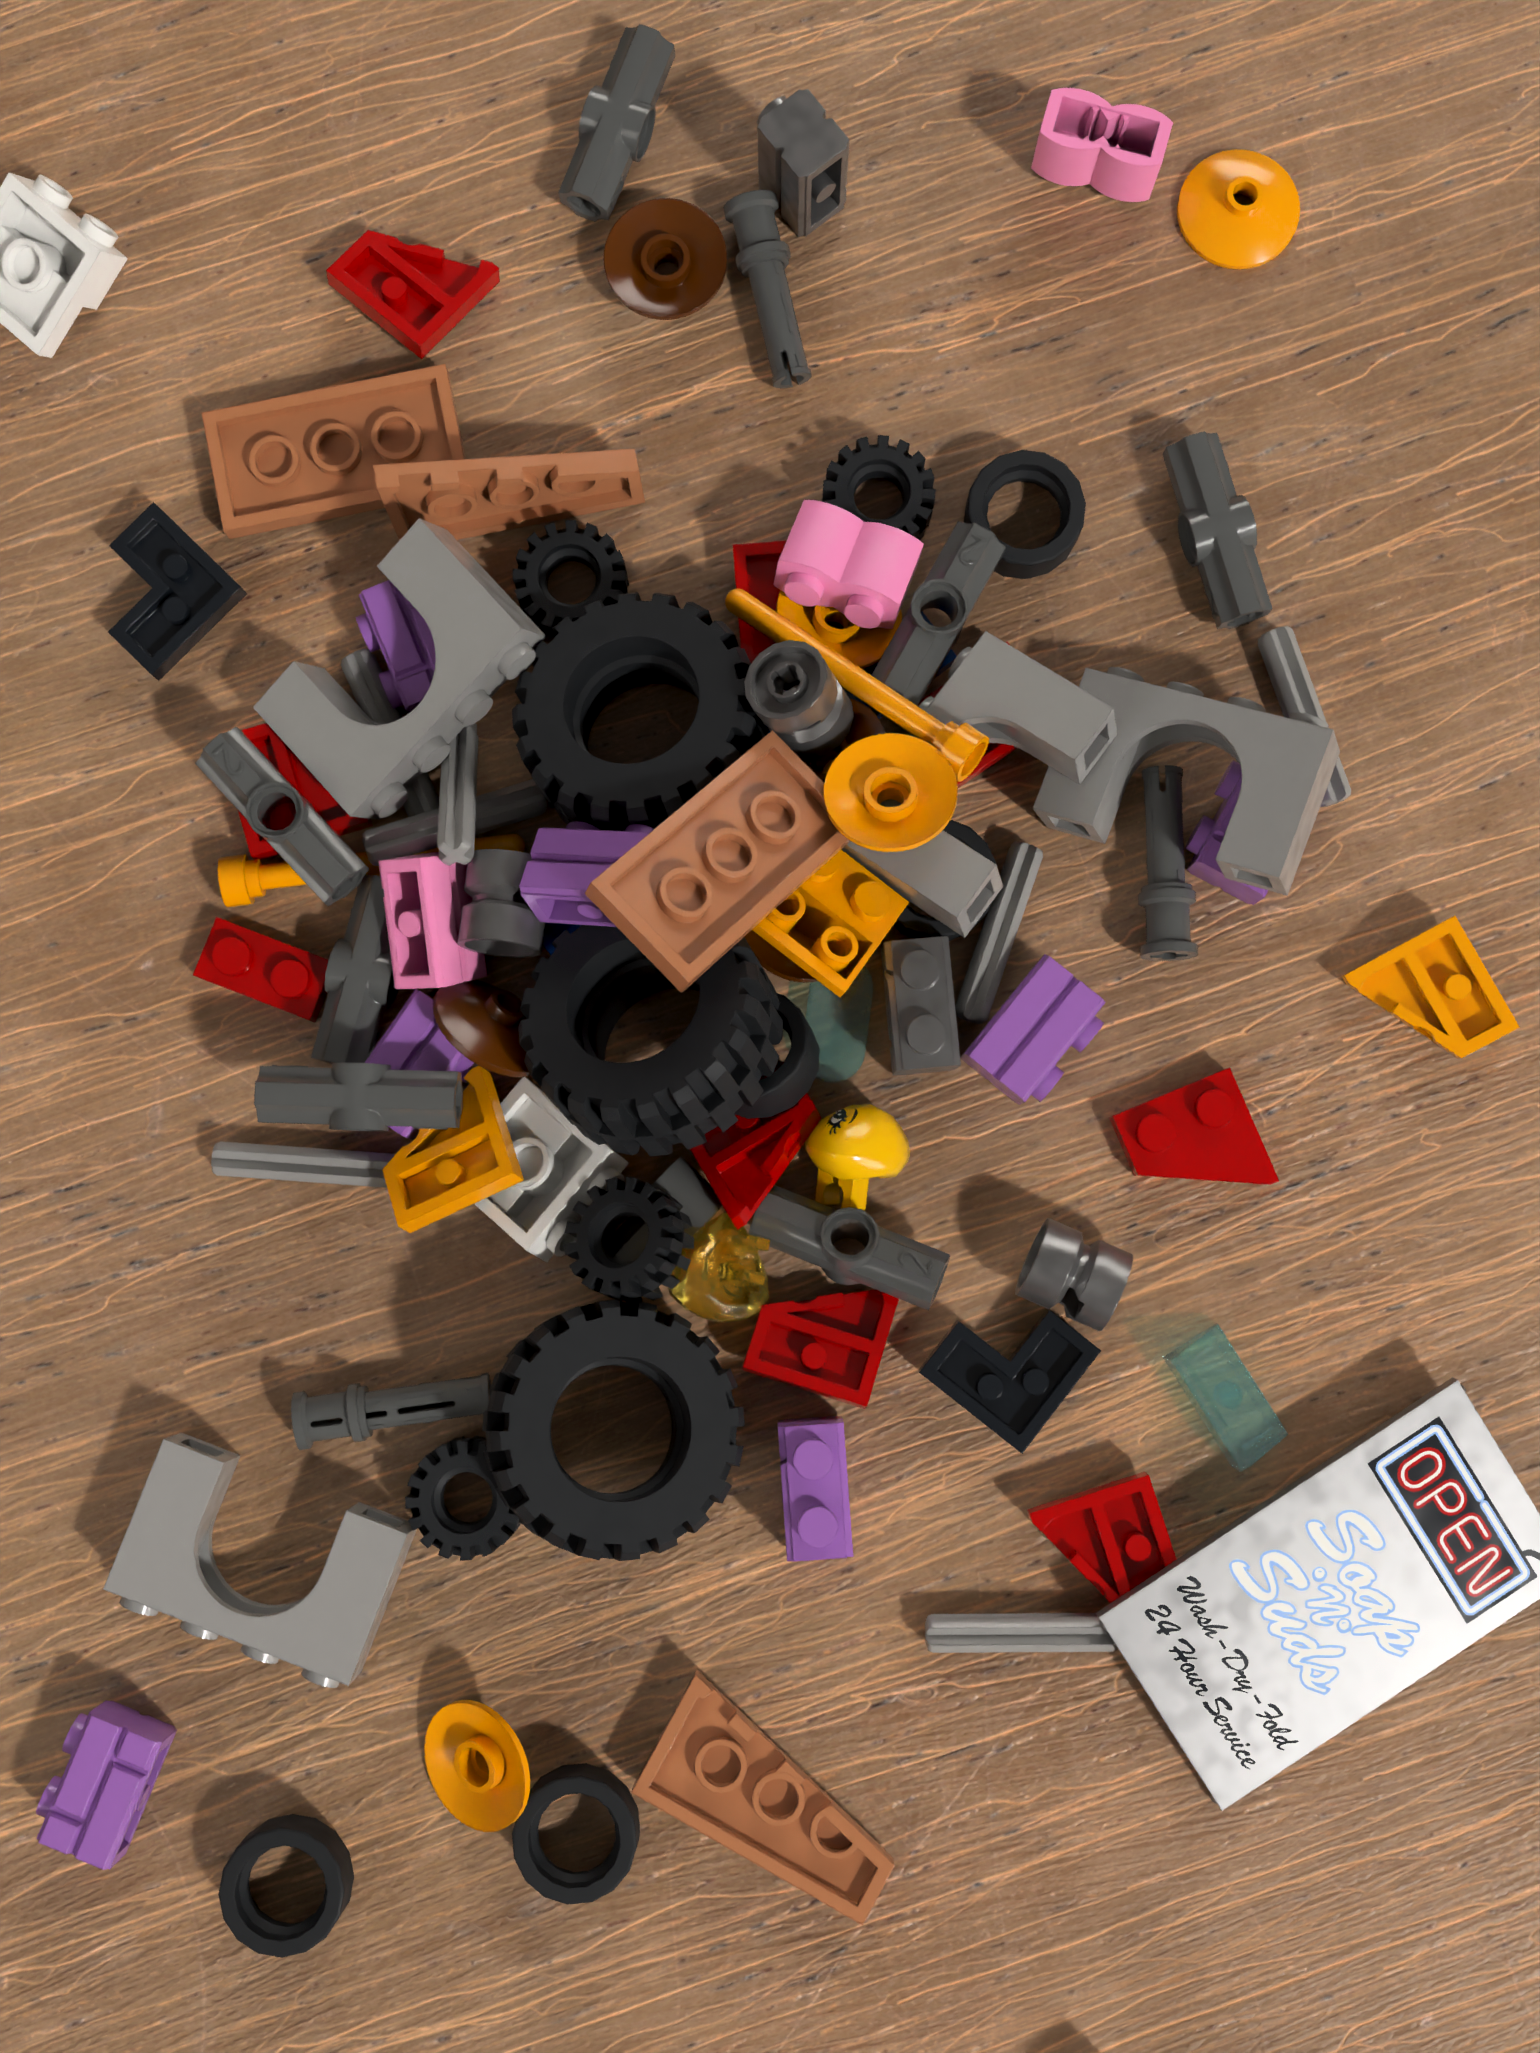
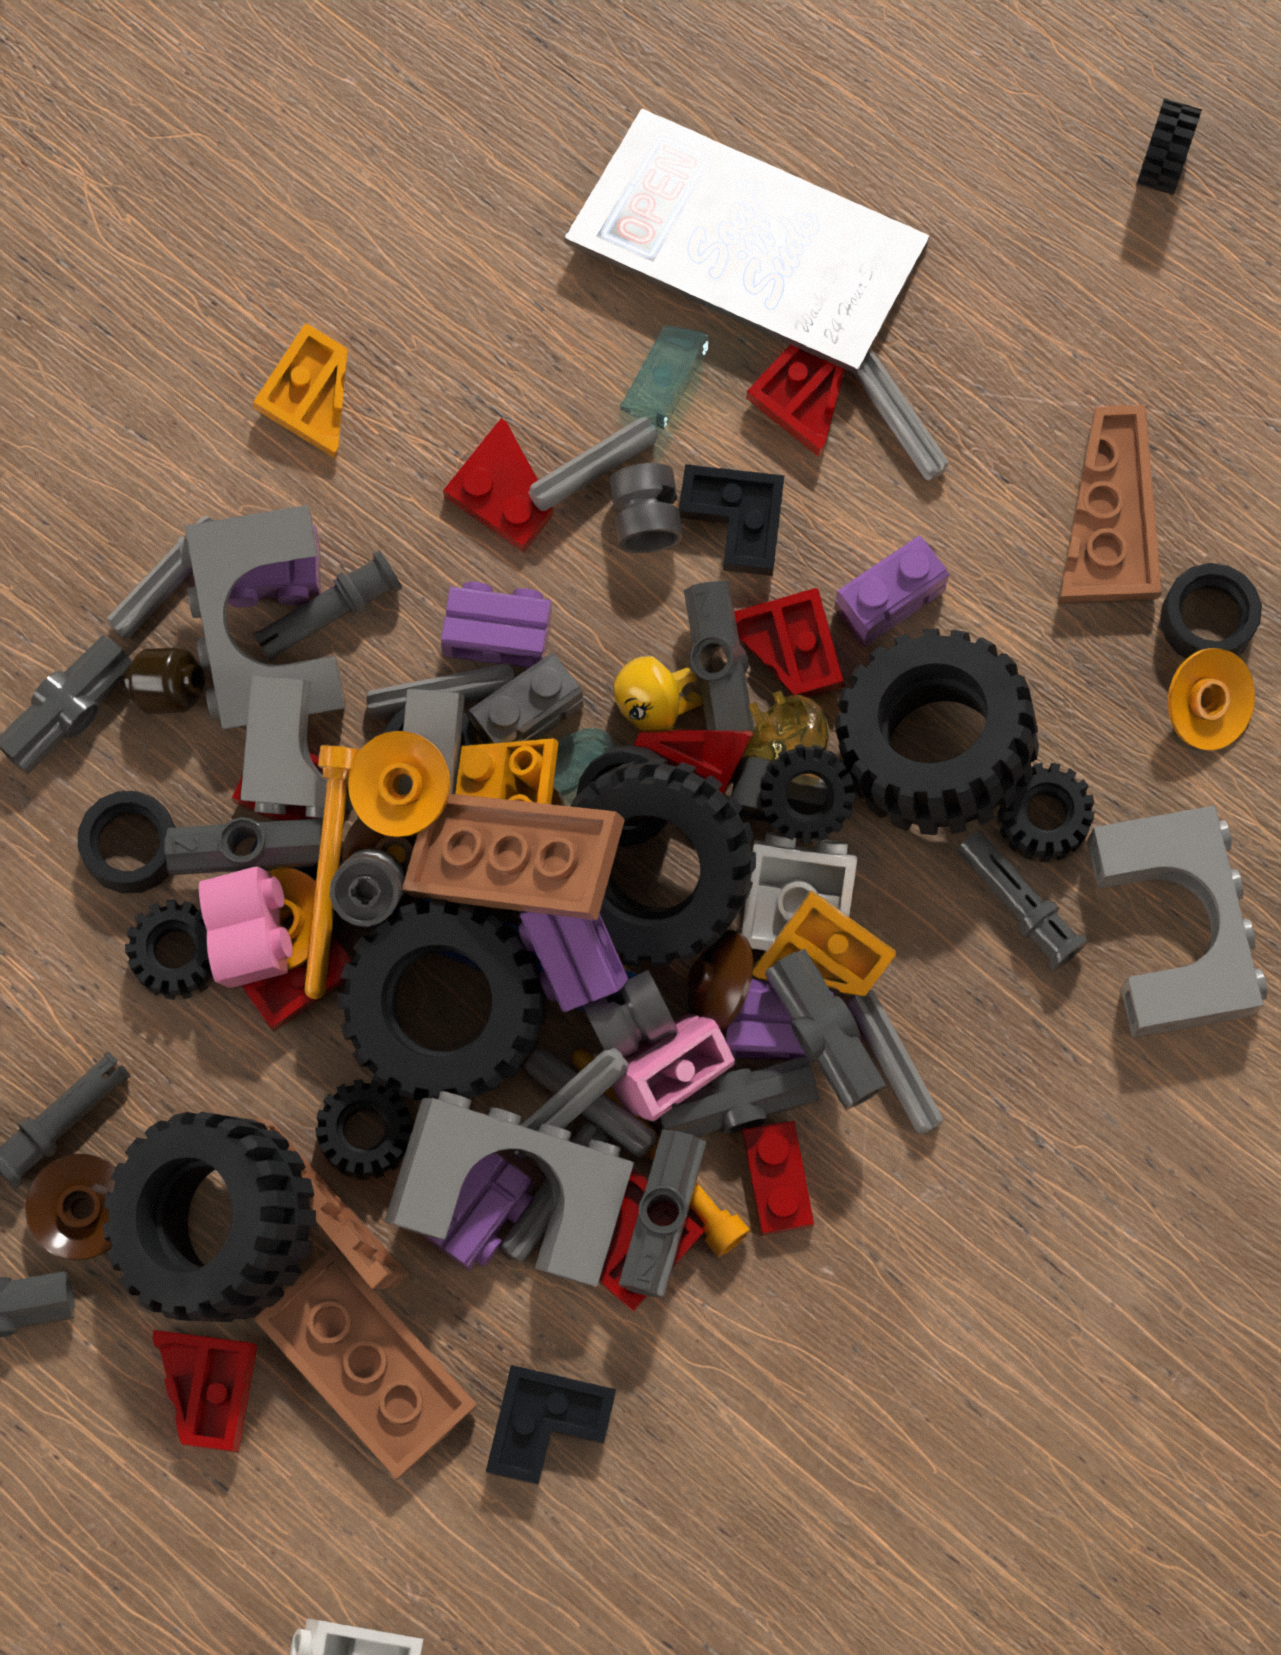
camera: 125 degrees left, 10 degrees down
none -> black tyre [103,1112,316,1322]
none -> dark brown head [125,647,205,714]
none -> light grey axle [528,417,658,511]

